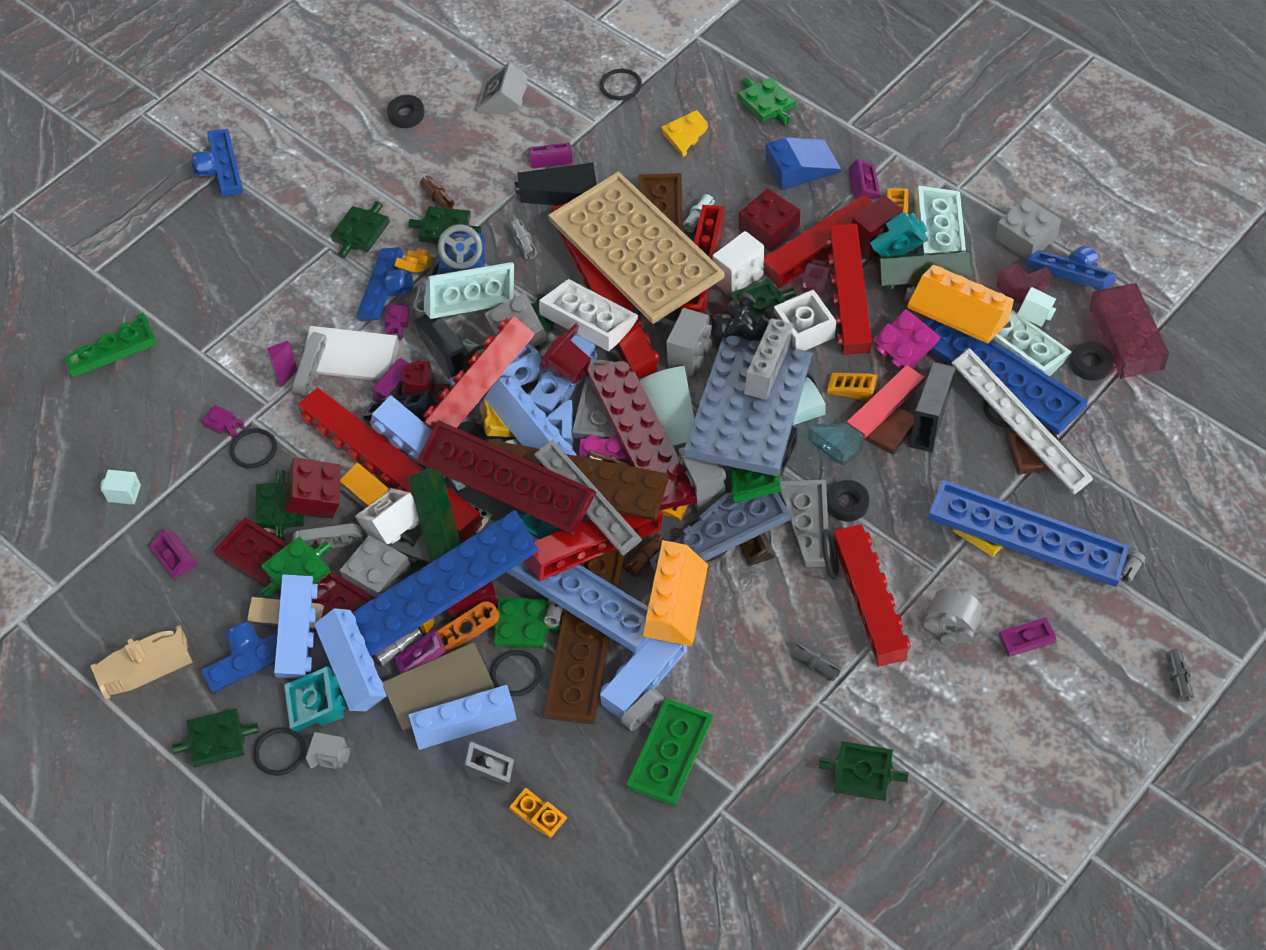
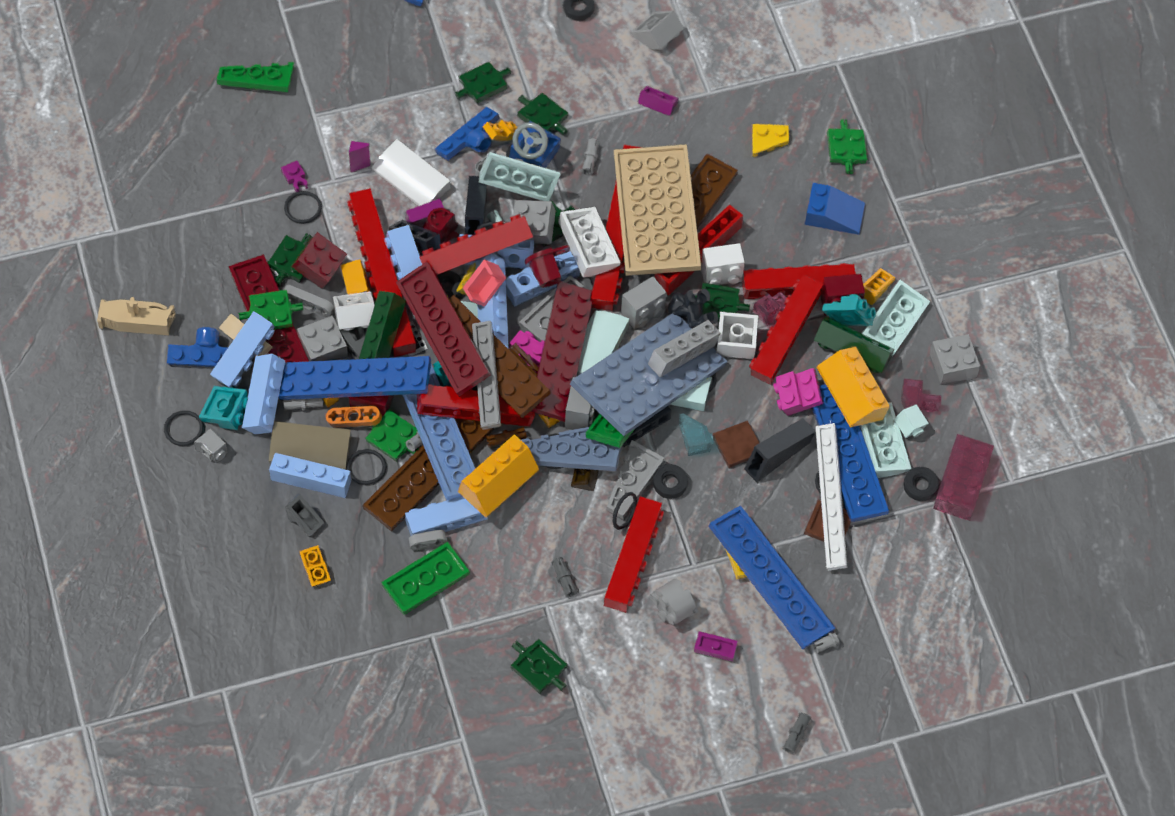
camera: 25 degrees right, 5 degrees up
light aqua brick [101,470,141,504] -> none
magenta slope [149,529,197,579] -> none
dark green plate [172,708,260,768] -> none
light grey beam [292,332,327,396] -> none
magenta plate [384,304,410,340] -> none
magenta plate [395,630,446,674] -> none
reddish brown pin [420,175,455,209] -> none
black slope [514,162,597,206] -> none
light blue slope [546,400,573,450] -> none
black piece [600,68,642,100] -> none
light aqua pin [682,194,715,233] -> none
dark red brick [739,188,800,252] -> none
light orange slope [827,373,878,401] -> none
coral tile [847,365,925,439] -> none
magenta slope [849,159,881,199] -> none
blue plate [1026,246,1116,290] -> none
none -> coral panel [463,259,506,307]

